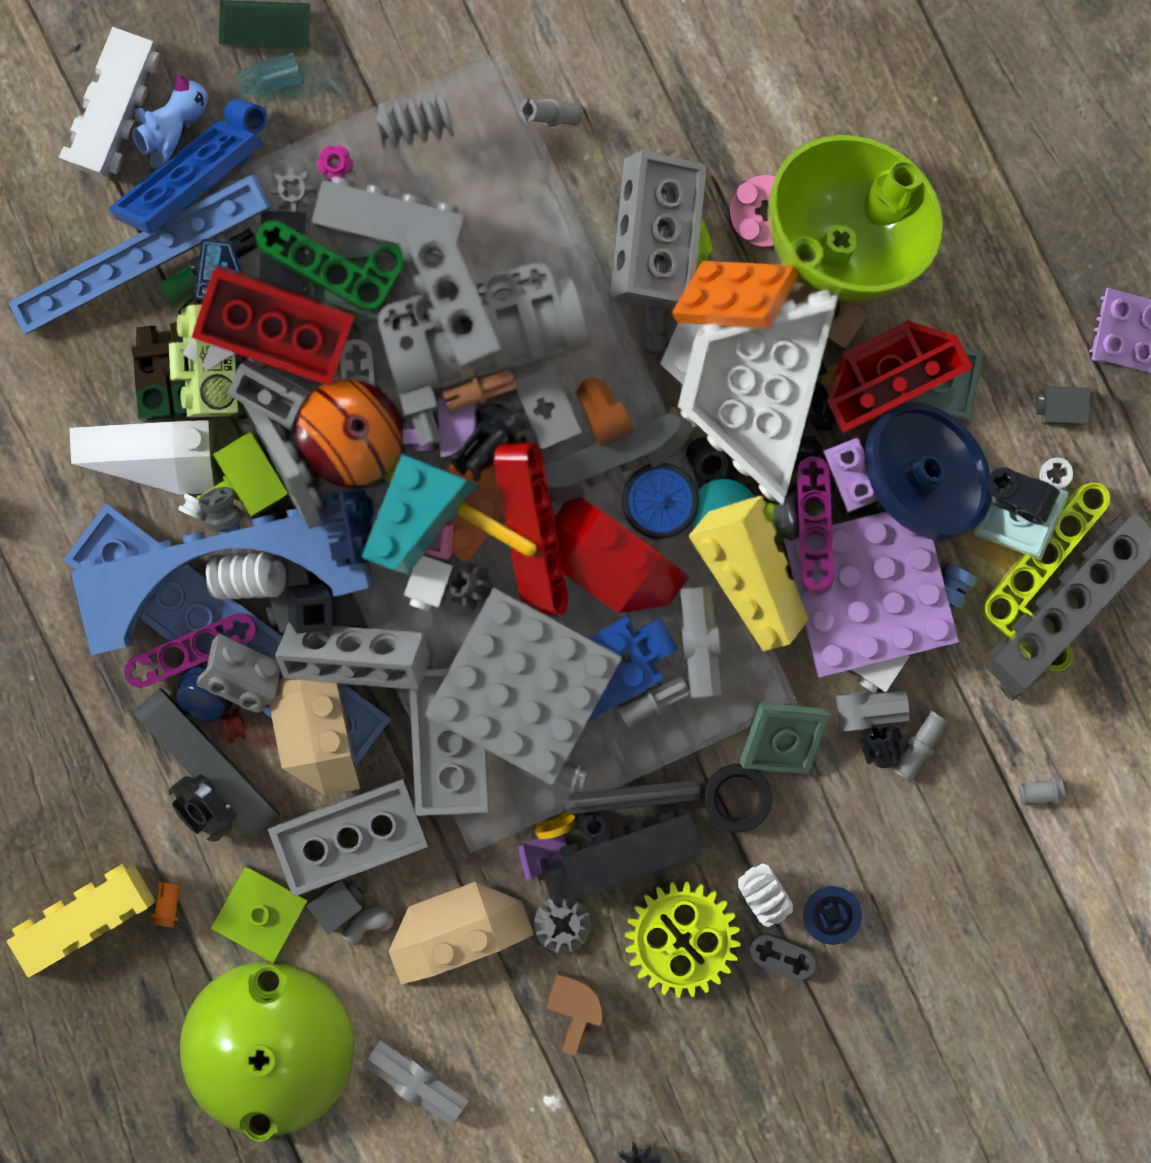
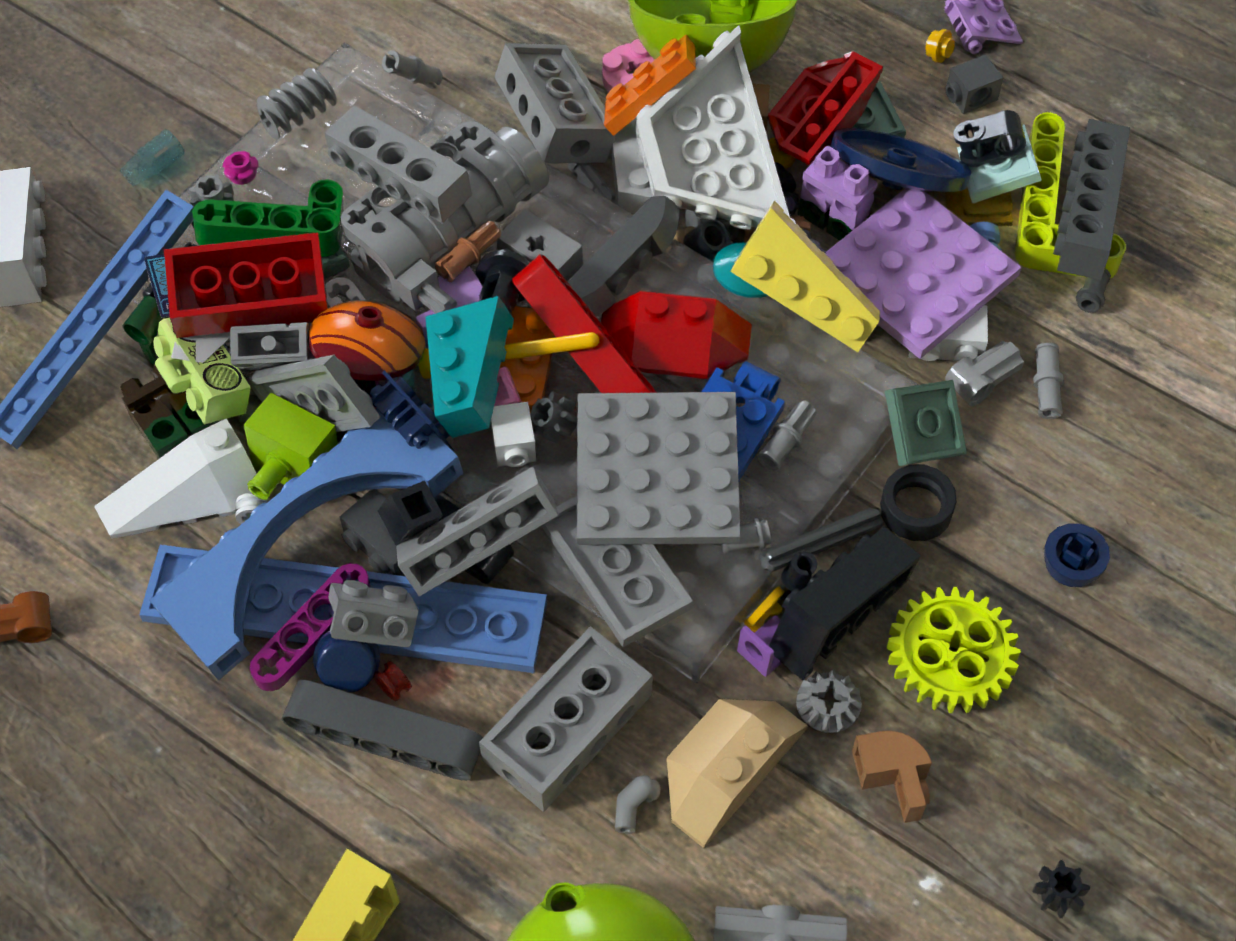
camera: 20 degrees left, 30 degrees down
blue hinge [109,98,267,235] -> none
light blue animal [132,75,208,169] -> none
orange pin [150,882,181,928] -> none
black plate [169,774,236,842] -> none
dark grey wheel [198,487,242,531] -> none
white piece [206,552,286,600] -> none
lime plate [211,865,309,963] -> none
clear green piece [219,0,311,48] -> none
tan wedge [269,677,361,796] -> none
dark grey brick [306,878,365,935] -> none
light grey brick [312,177,465,258] -> none
dark orange piece [575,376,634,447] -> none
blue wheel [622,462,699,539] -> none
light grey piece [680,586,722,698] -> none
white gear [738,863,793,927] -> none
dark grey beam [749,933,816,981] -> none
magenta beam [797,456,834,595] -> none
black gear [860,724,907,768] -> none
light grey pin [1019,777,1065,807] -> none
none -> yellow plate [925,29,955,63]

